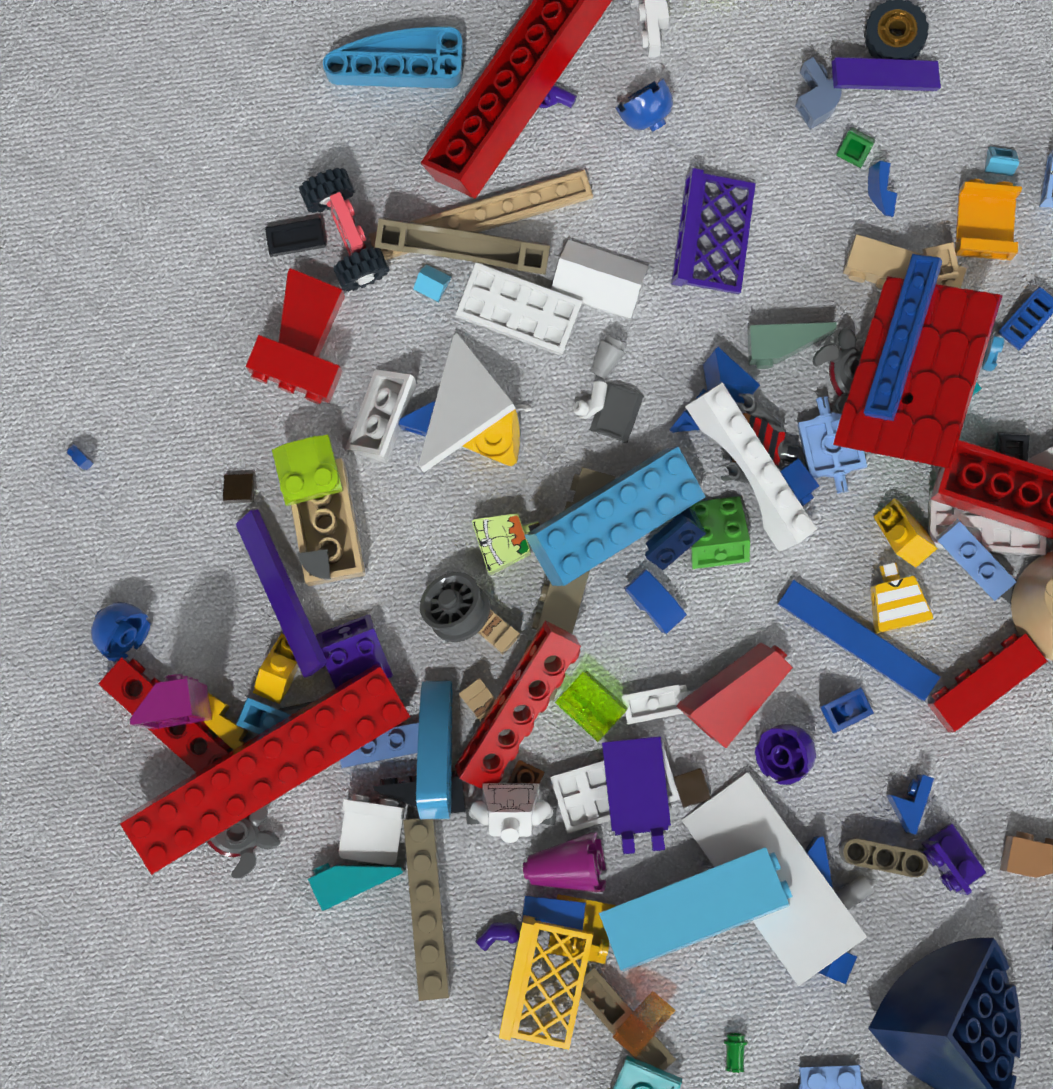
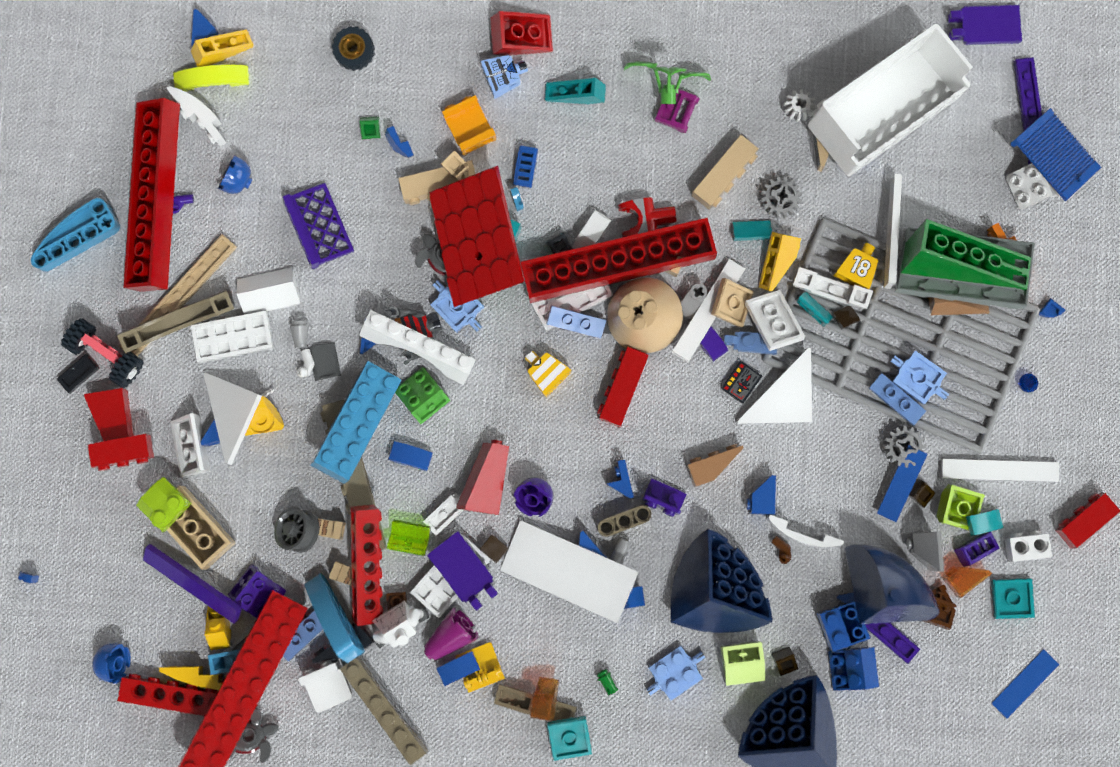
camera: 30 degrees left, 0 degrees up
magenta slope [130,674,212,729] -> none
dark brown slope [223,473,254,504] -> none
dark grey tile [298,549,331,580] -> none
teal slope [308,863,405,911] -> none
medium azure slope [413,264,452,303] -> none
yellowish green torso [472,514,540,576] -> none
dark purple arm [475,922,520,952] -> none
yellow fence [499,915,593,1050] -> none
medium azure brick [599,847,793,972] -> none
dark blue bracket [645,507,706,570] -> none
blue slope [703,347,760,403] -> none
sand green slope [747,322,837,369] -> none
blue tile [777,580,940,702] -> none
blue brick [780,458,820,507] -> none
sand blue brick [795,57,842,130] -> none
blue slope [820,687,874,734] -> none
dark purple tile [831,57,941,91] -> none
blue tile [863,254,942,421] -> none
yellow slope [874,498,938,567] -> none
medium azure slope [985,146,1019,176] -> none

